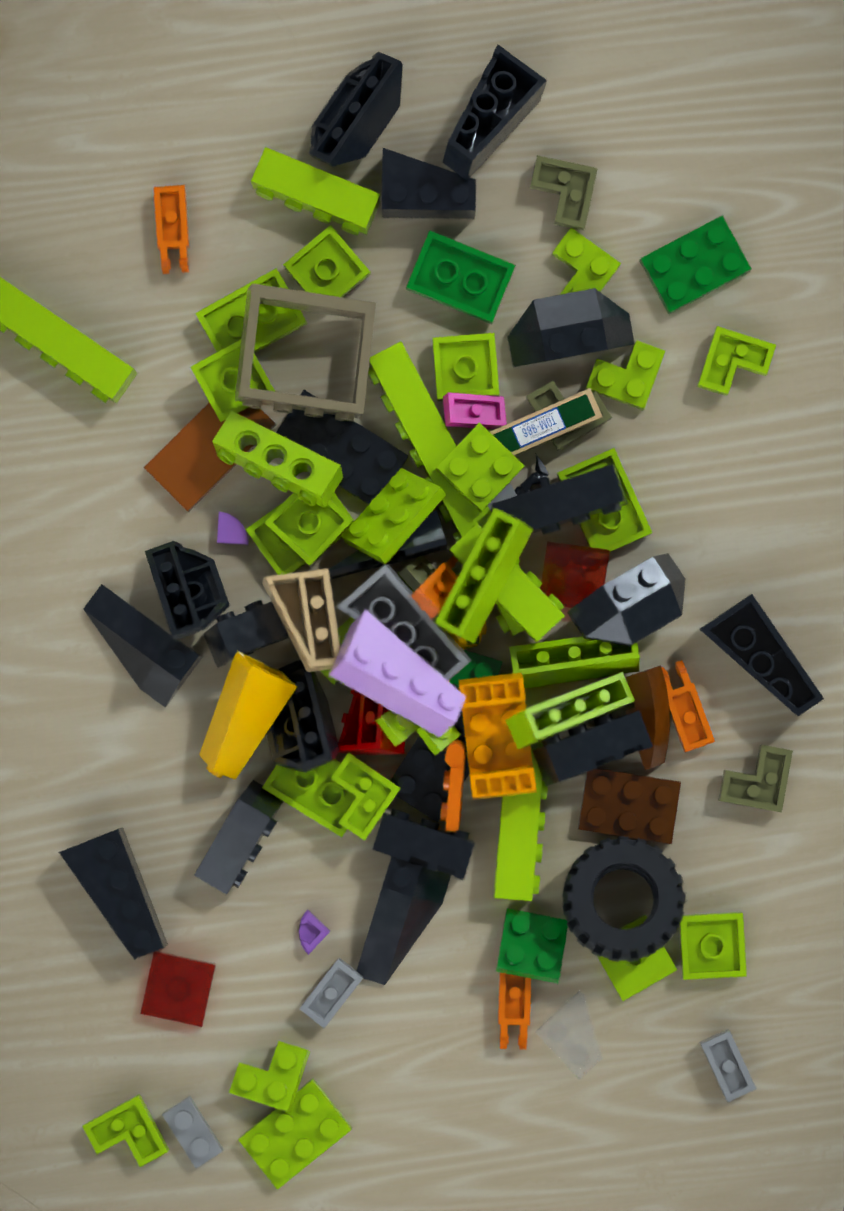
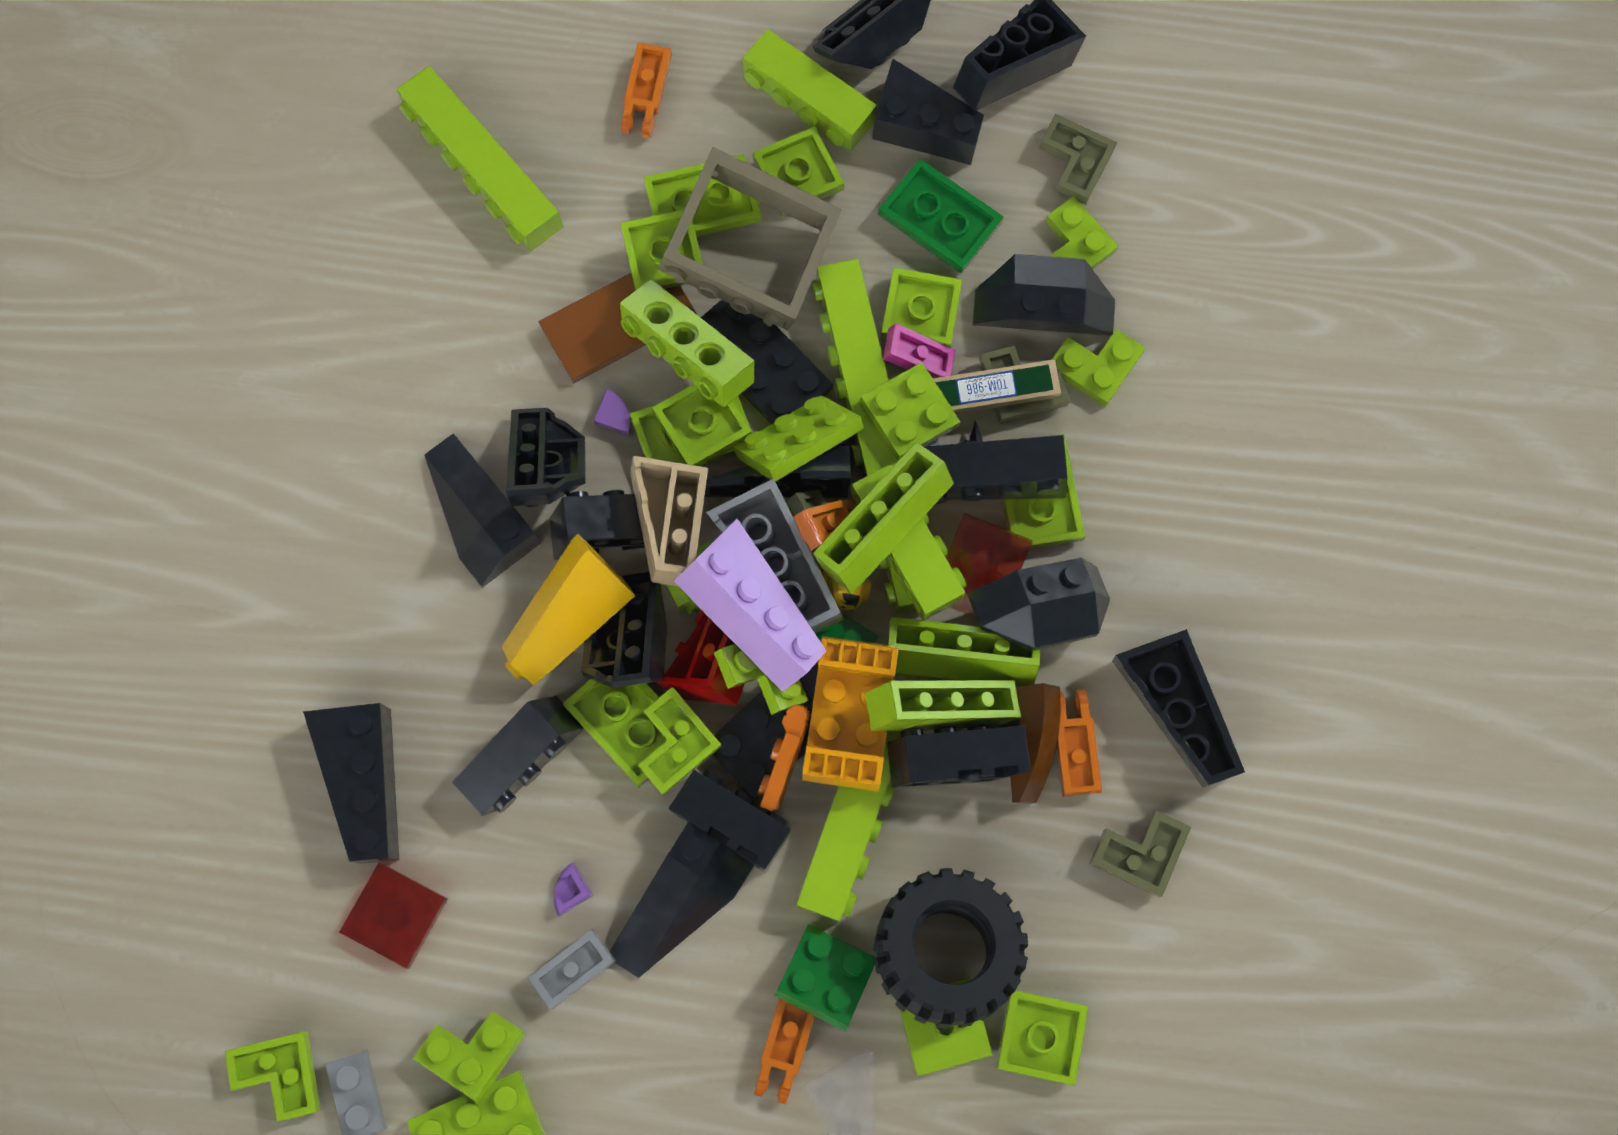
camera: 10 degrees right, 10 degrees down
reddish brown plate [578,768,681,844] -> none
green plate [640,215,752,314] -> none
lime plate [697,326,776,396] -> none

